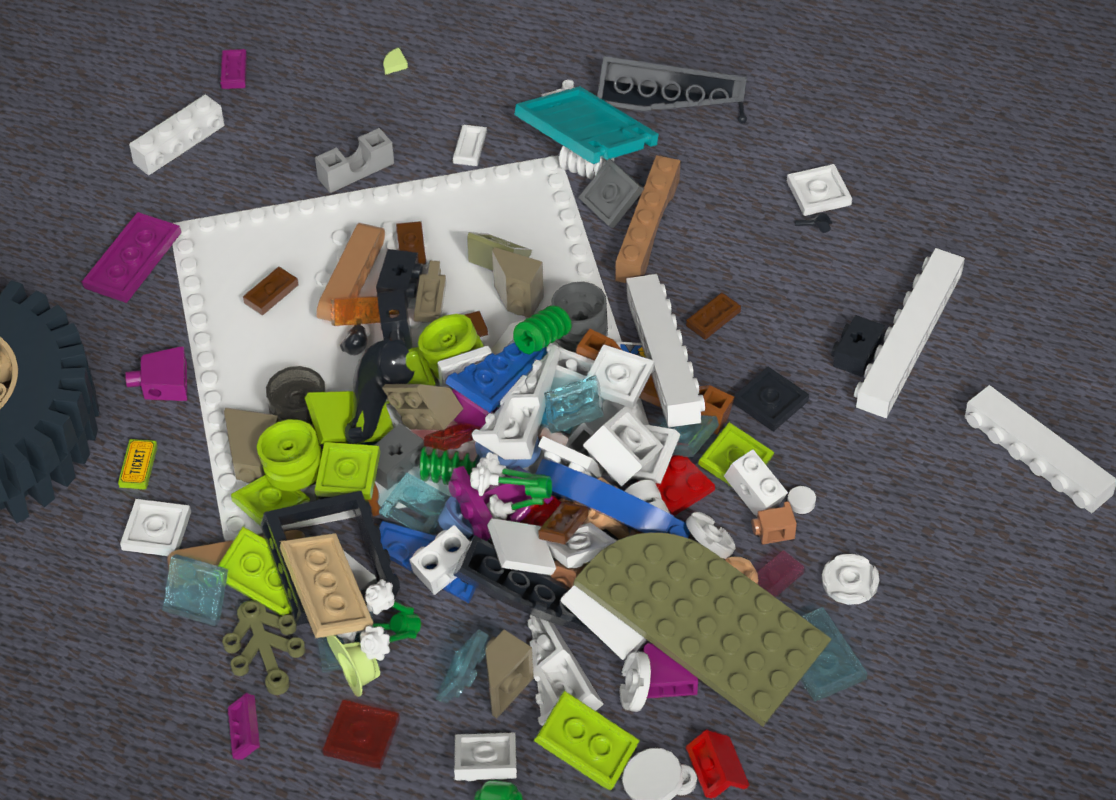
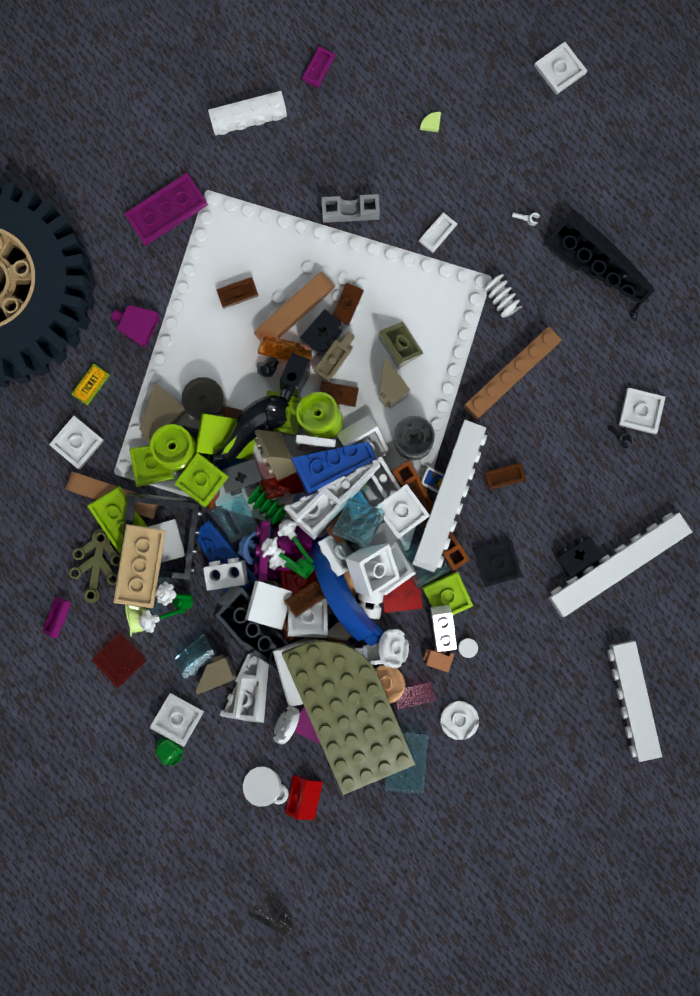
camera: 30 degrees right, 35 degrees up
clear light blue plate [162,554,228,626] -> none
green piece [513,305,572,355] -> none
teal door [515,86,659,164] -> none
lime tile [534,691,640,790] -> none
dark grey plate [578,158,644,228] -> none

